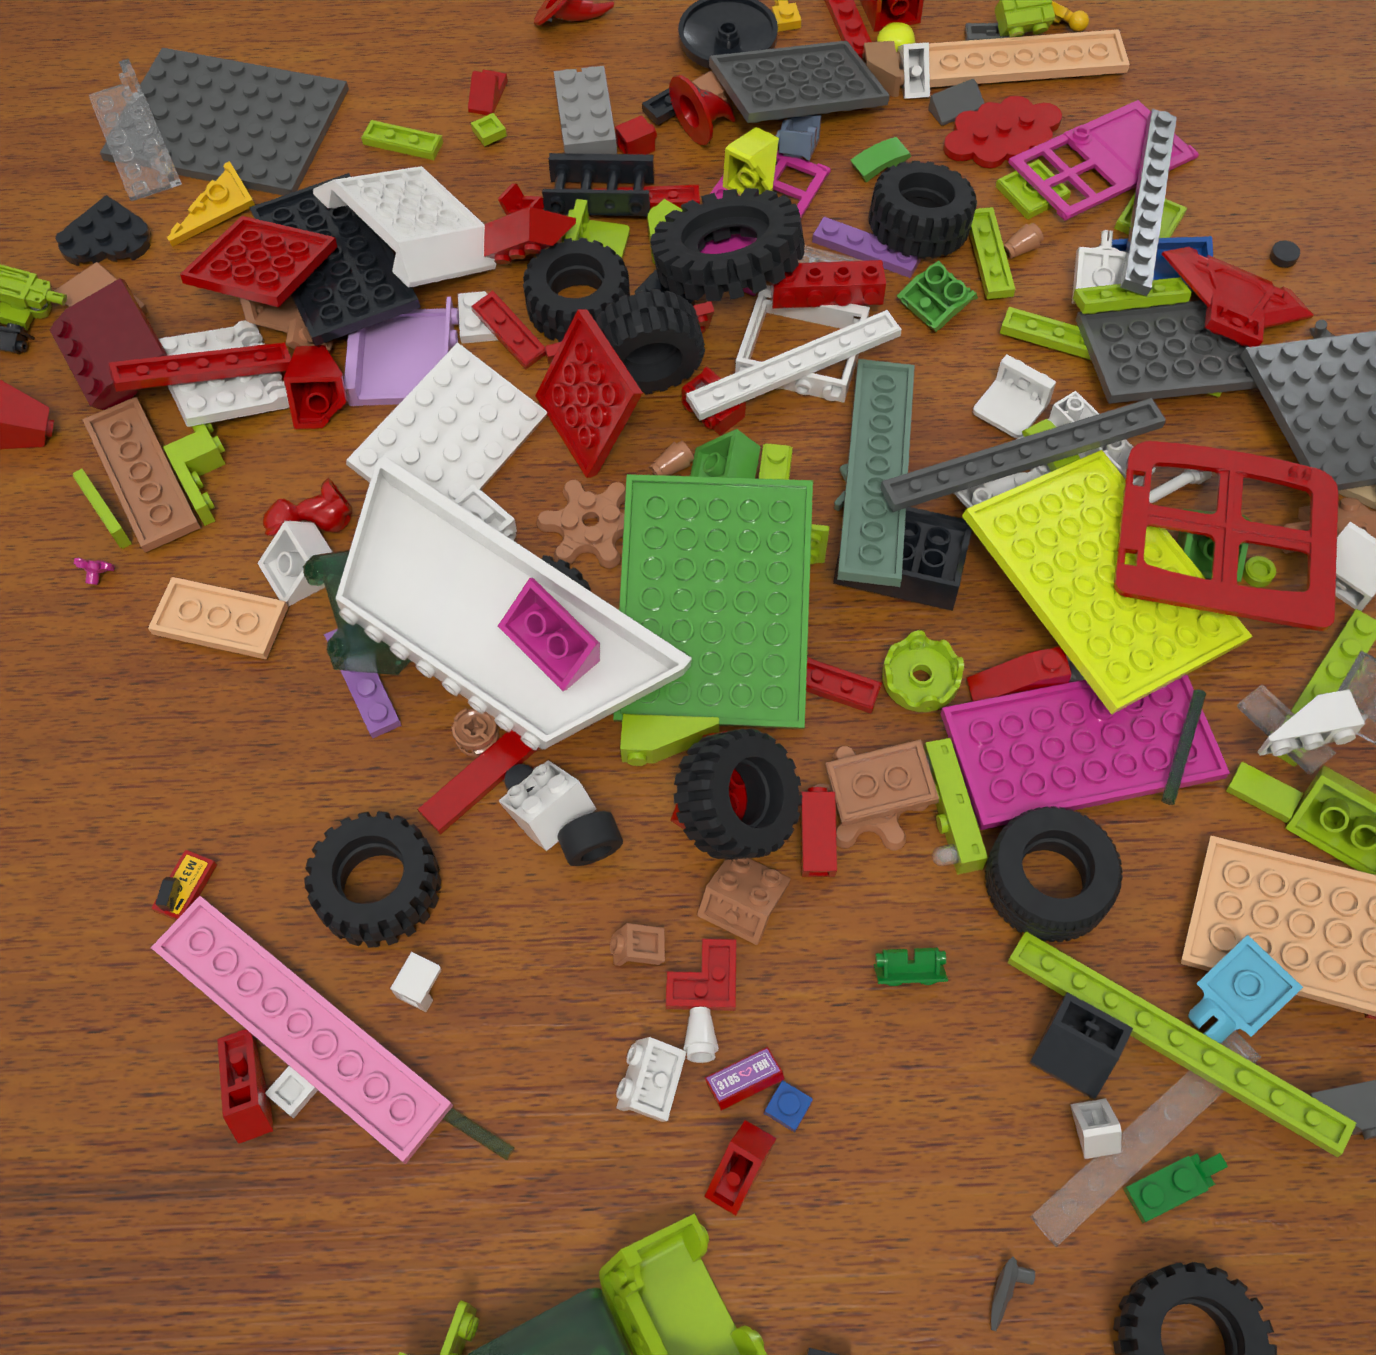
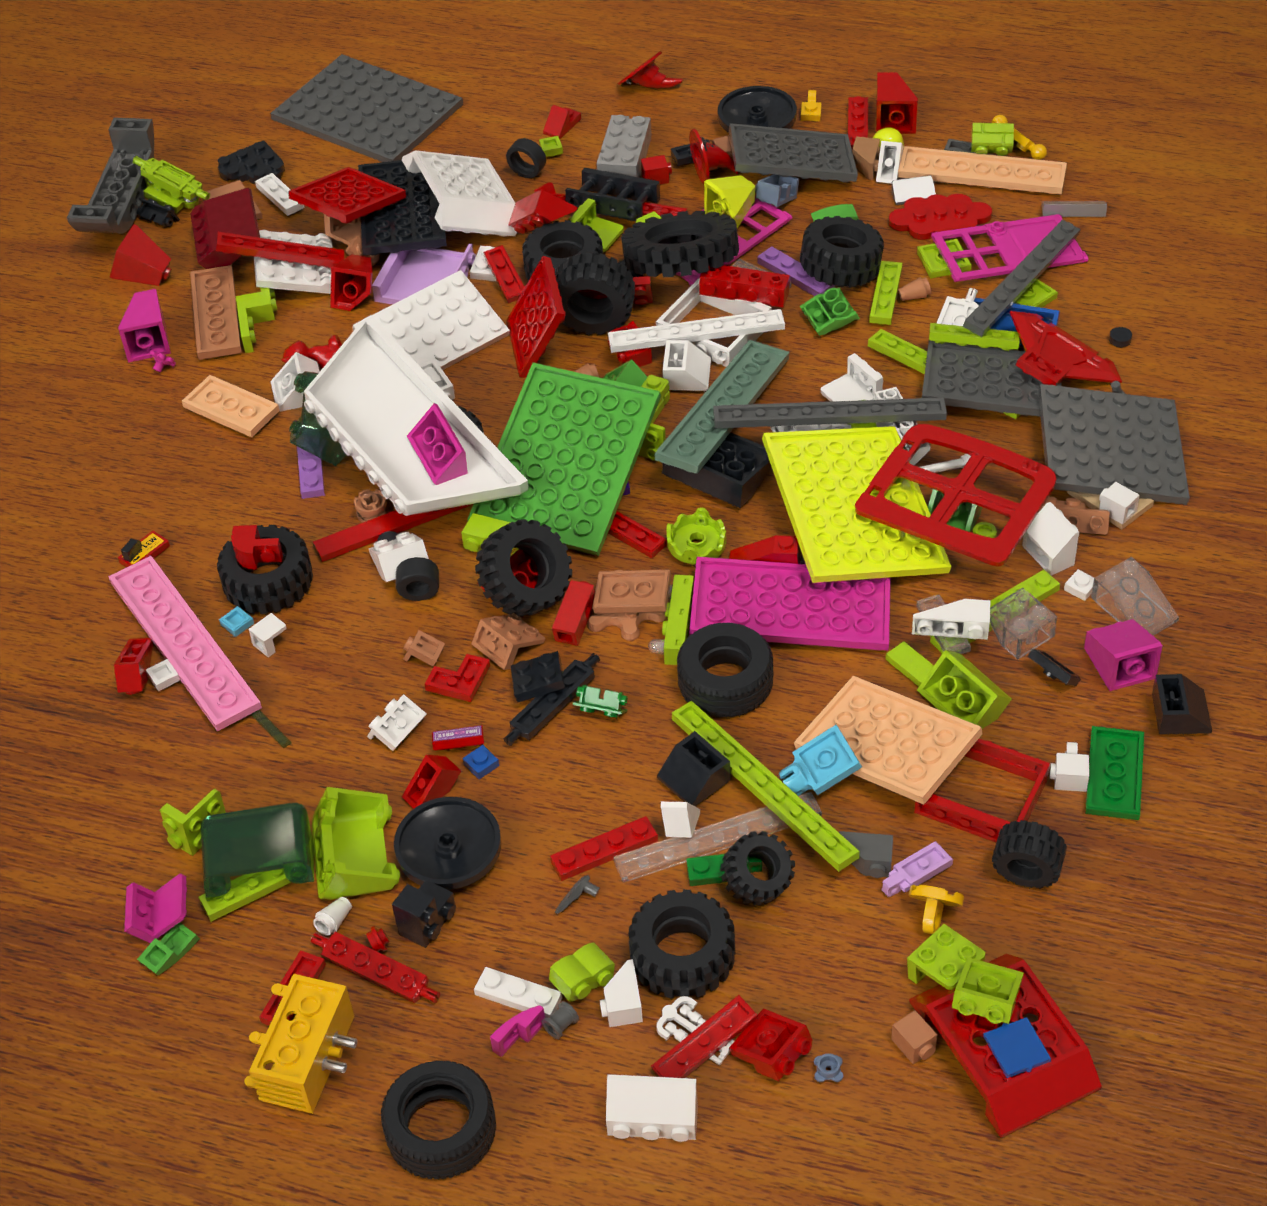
camera: 20 degrees right, 15 degrees down
lime tile [73,468,132,549] -> none
clear bracket [89,58,182,201] -> none
yellow wing [167,161,255,247] -> none
lime tile [361,120,443,160] -> none
nougat plate [536,480,626,569] -> none
white cone [683,1007,719,1063] -> none
clear green bar [1162,689,1206,805] -> none
none -> dark pink slope [118,289,171,362]
none -> medium azure tile [219,606,254,637]
none -> red brick [231,525,283,570]
none -> white plate [255,173,305,216]
none -> black dish [394,797,501,890]
none -> black plate [503,653,600,746]
none -> black tyre [506,138,546,178]
none -> black plate [511,651,565,703]
none -> red plate [550,816,658,881]
none -> white slope [663,340,711,391]
none -> black tyre [720,831,795,906]
none -> light grey slope [1041,201,1107,217]

